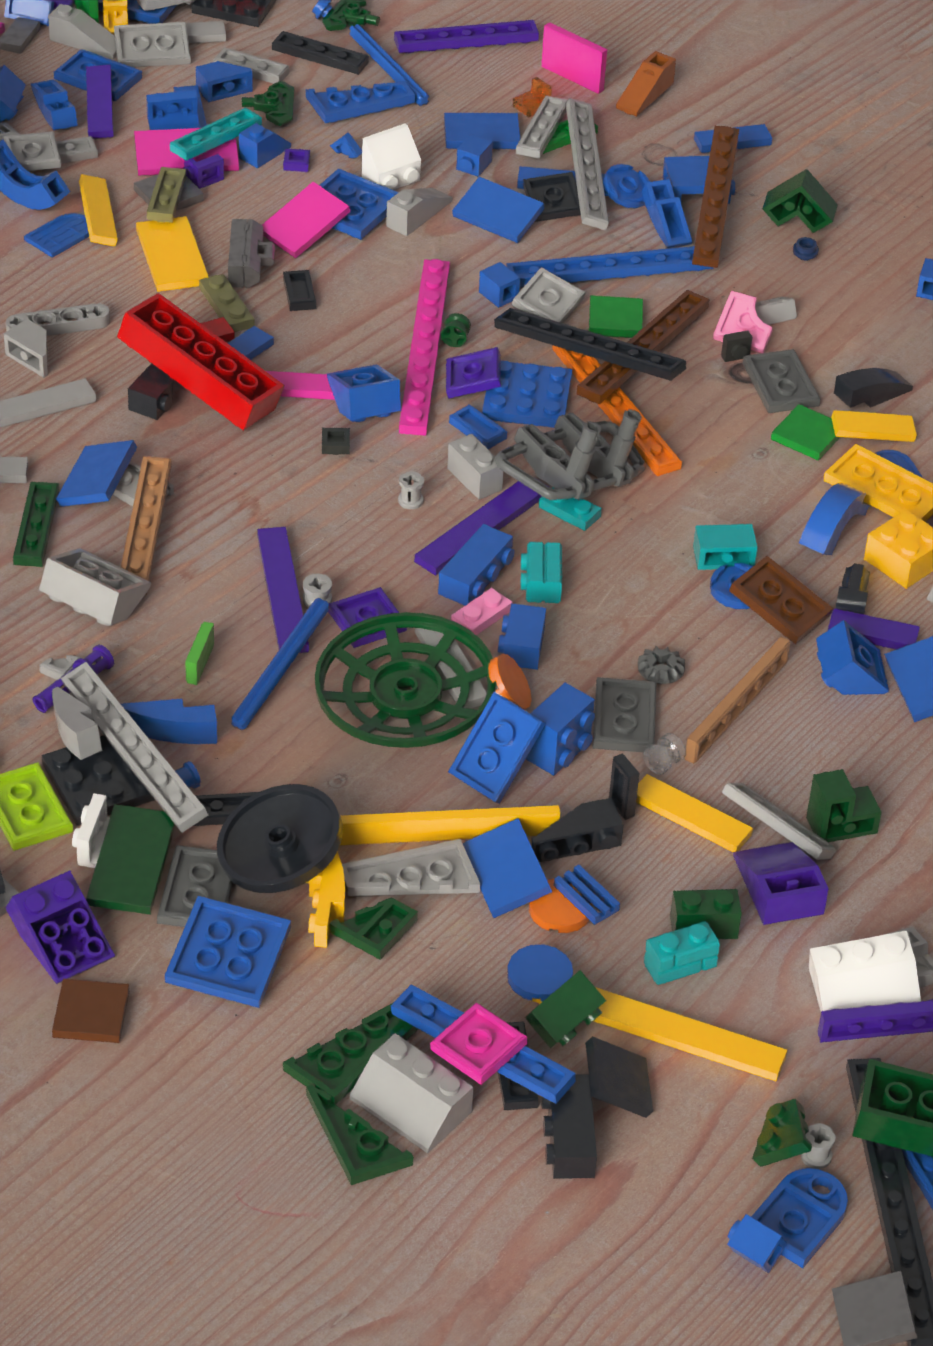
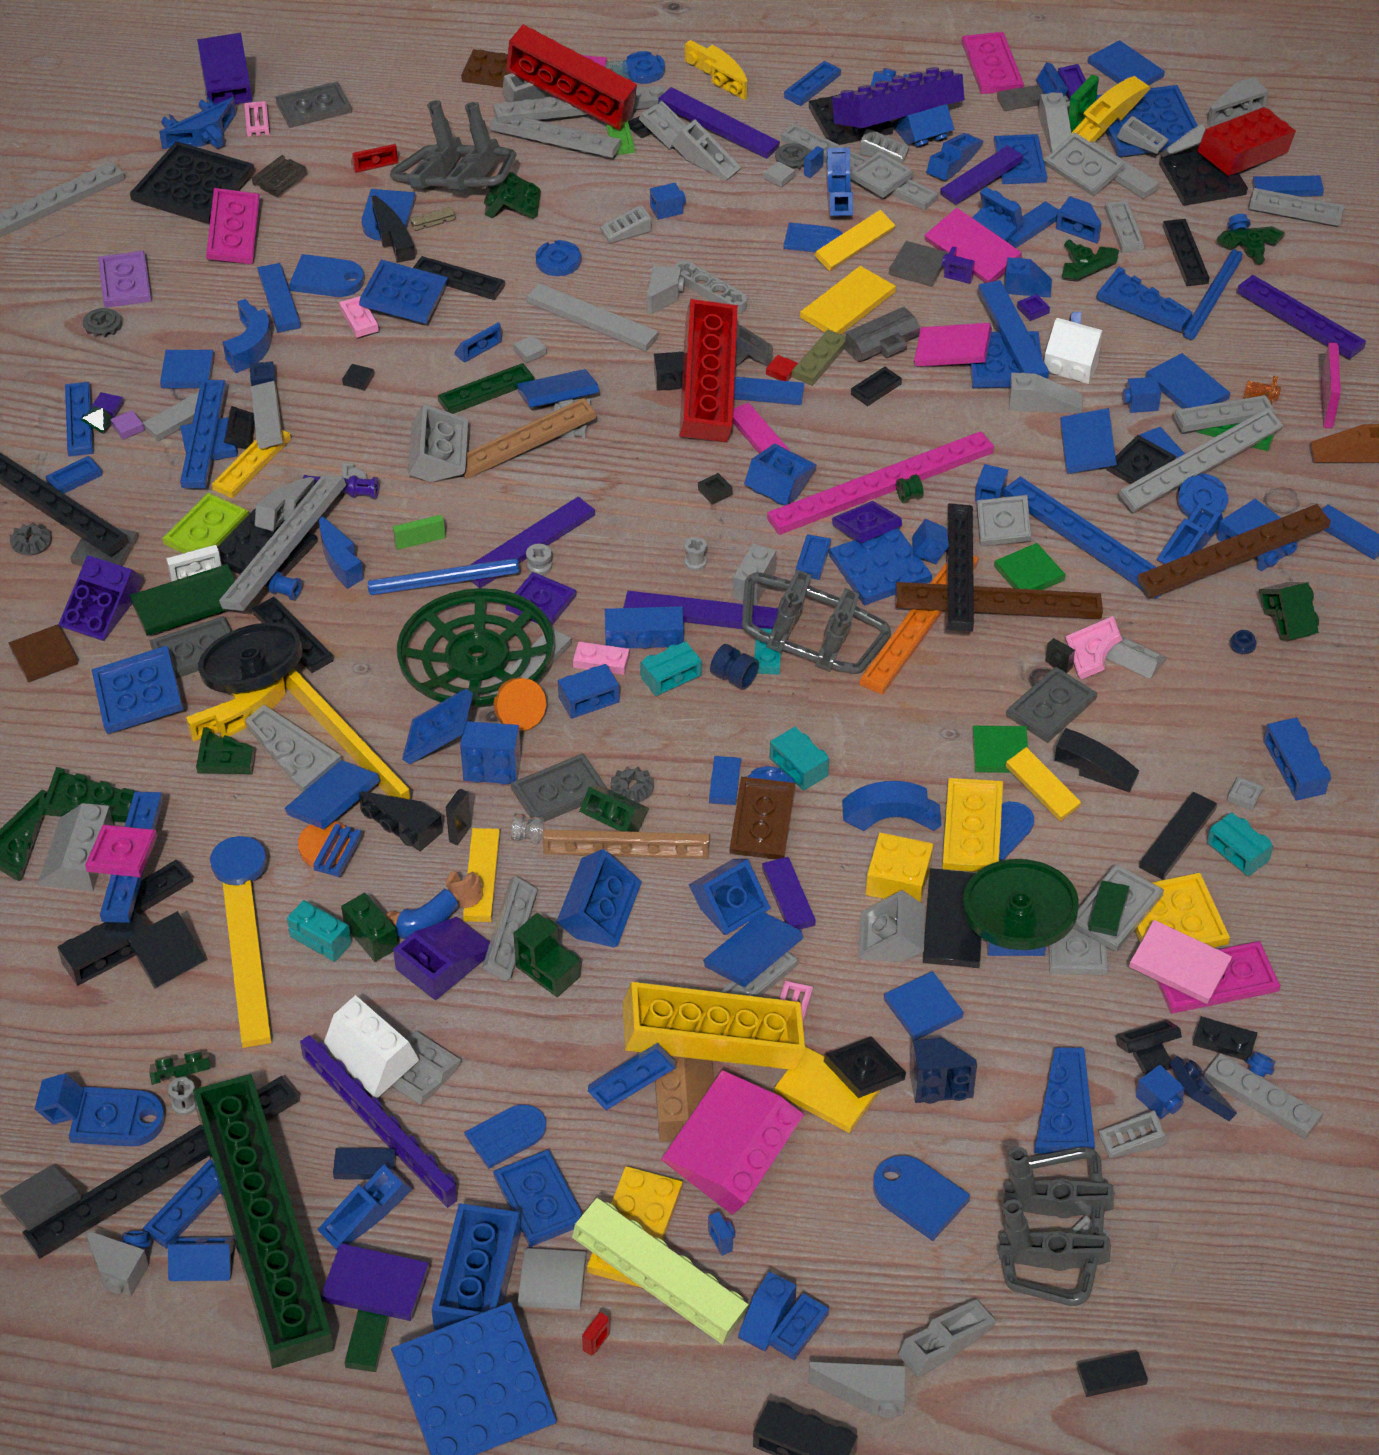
camera: 60 degrees right, 5 degrees up
olive plate [147,167,186,223] -> none
teal tile [170,108,262,161] -> none
dark green brick [525,970,606,1048] -> none
black piece [835,563,870,615] -> none
none -> piece [386,871,483,939]
none -> blue slope [556,849,642,948]
none -> dark green brick [579,786,648,832]
none -> blue tile [709,756,741,805]
none -> dark blue wheel [710,644,759,690]
none -> blue brick [912,519,949,564]
none -> blue tile [978,280,1049,378]

